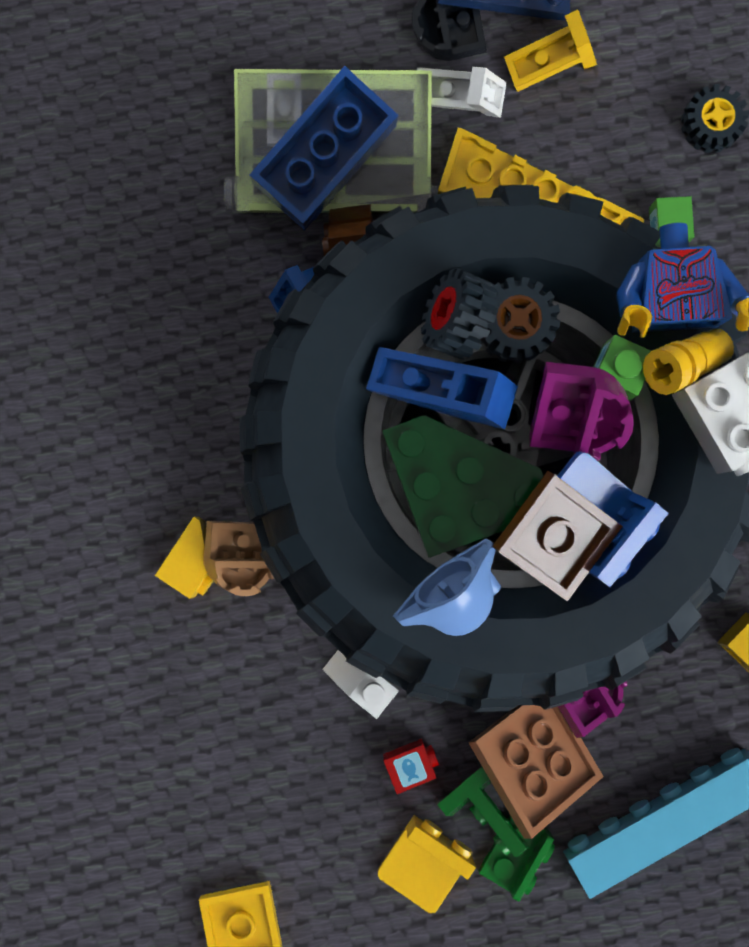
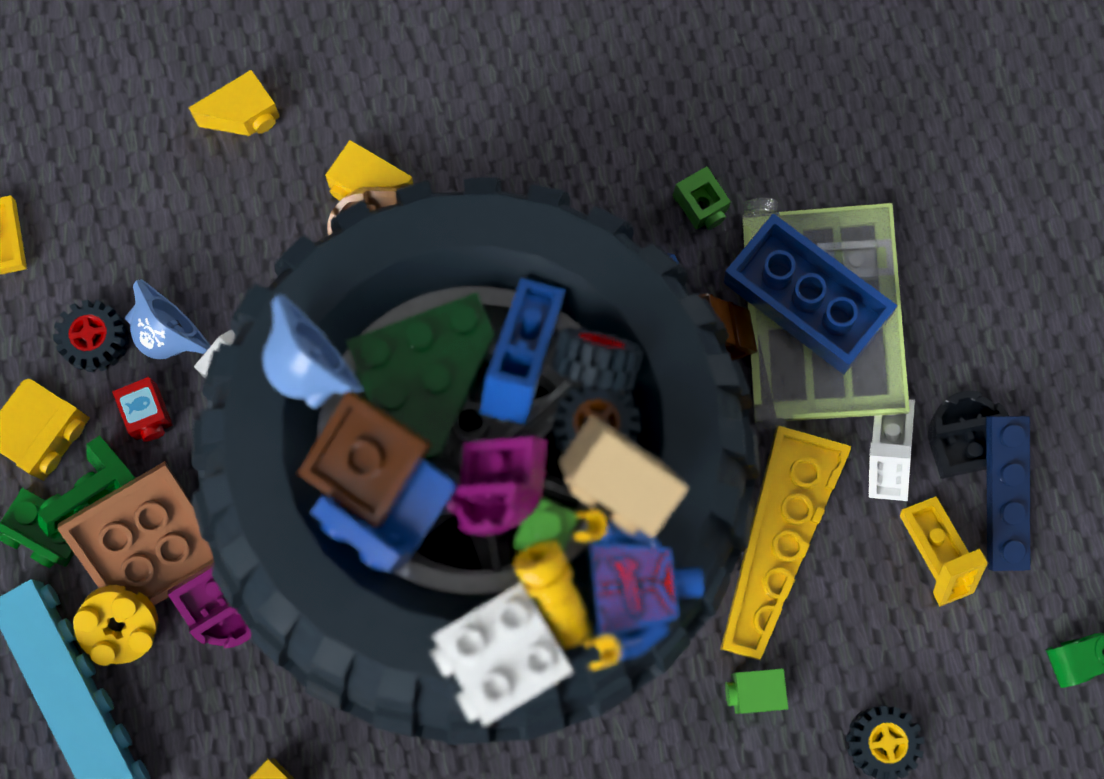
camera: 80 degrees right, 10 degrees down
none -> black wheel [53,300,129,372]
none -> yellow plate [73,585,159,666]
none -> medium blue hat [125,279,211,359]
none -> yellow slope [188,70,280,136]
none -> tan brick [558,414,688,538]
none -> bright green brick [672,166,731,230]

